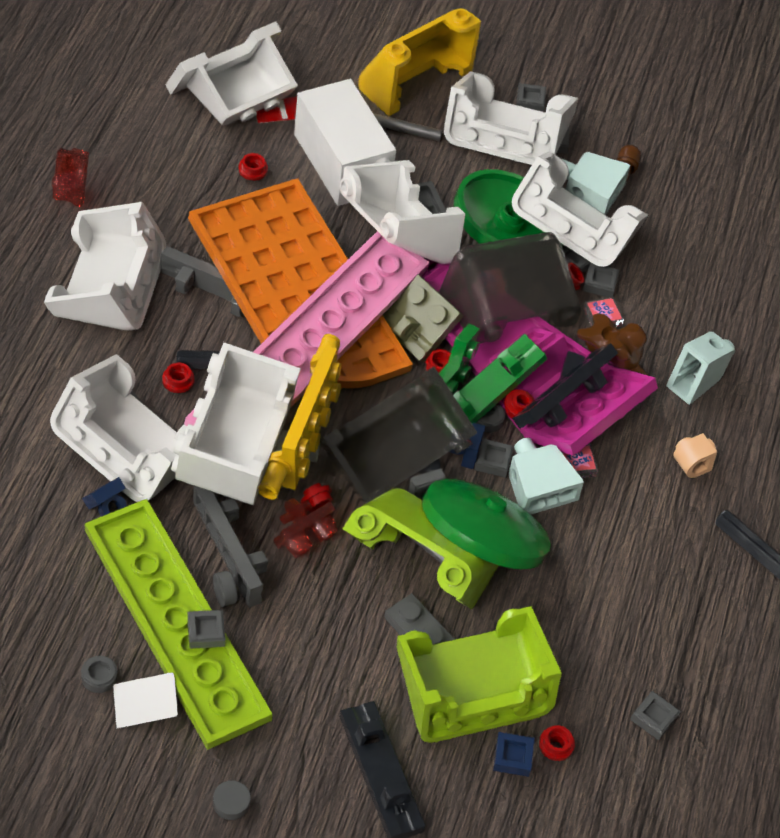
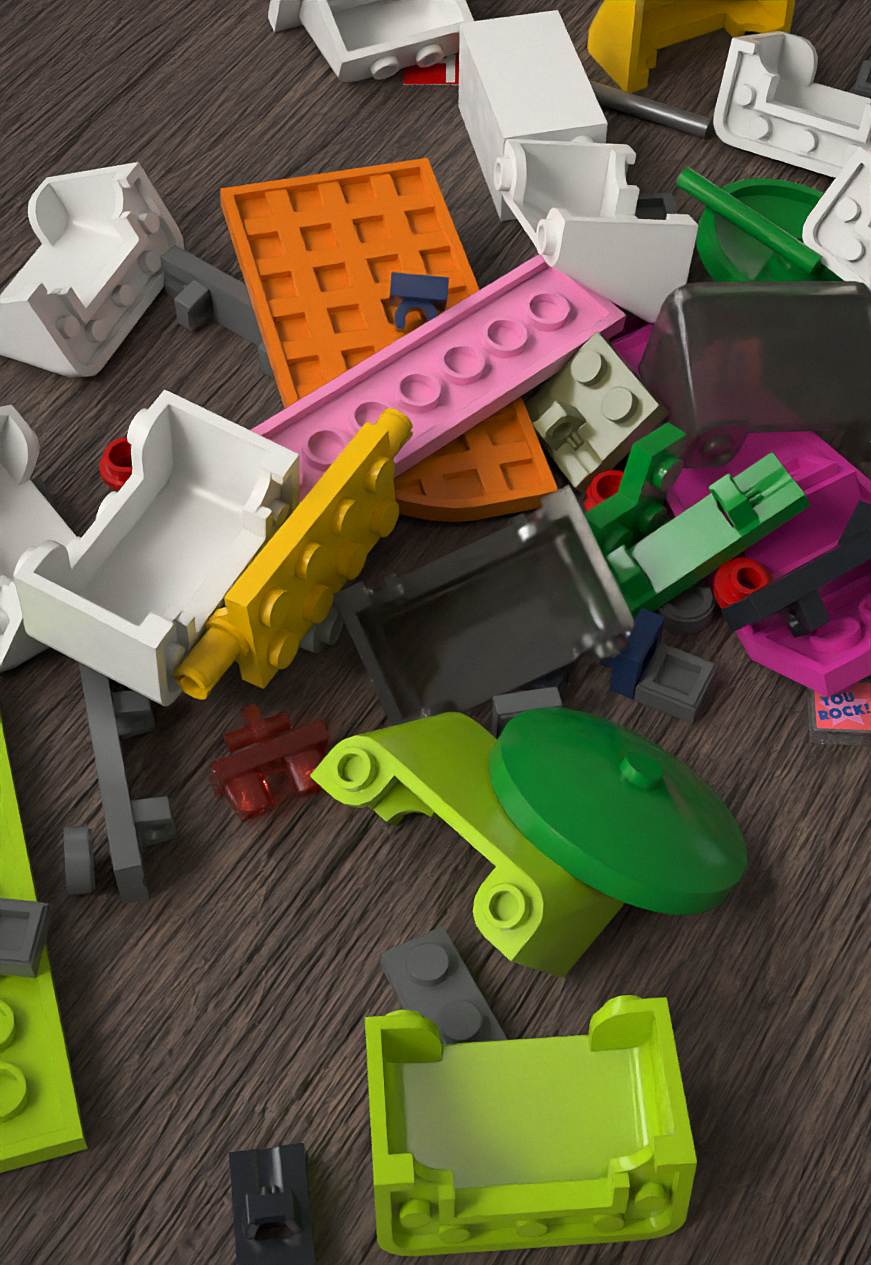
camera: 20 degrees right, 0 degrees up
clear red hips [51,148,89,207] -> none
red plate [238,153,268,181] -> none
red plate [300,483,333,512] -> none
light aqua torso [509,438,584,514] -> none
none -> dark blue tile [389,272,449,332]
none -> green bar [676,167,823,275]

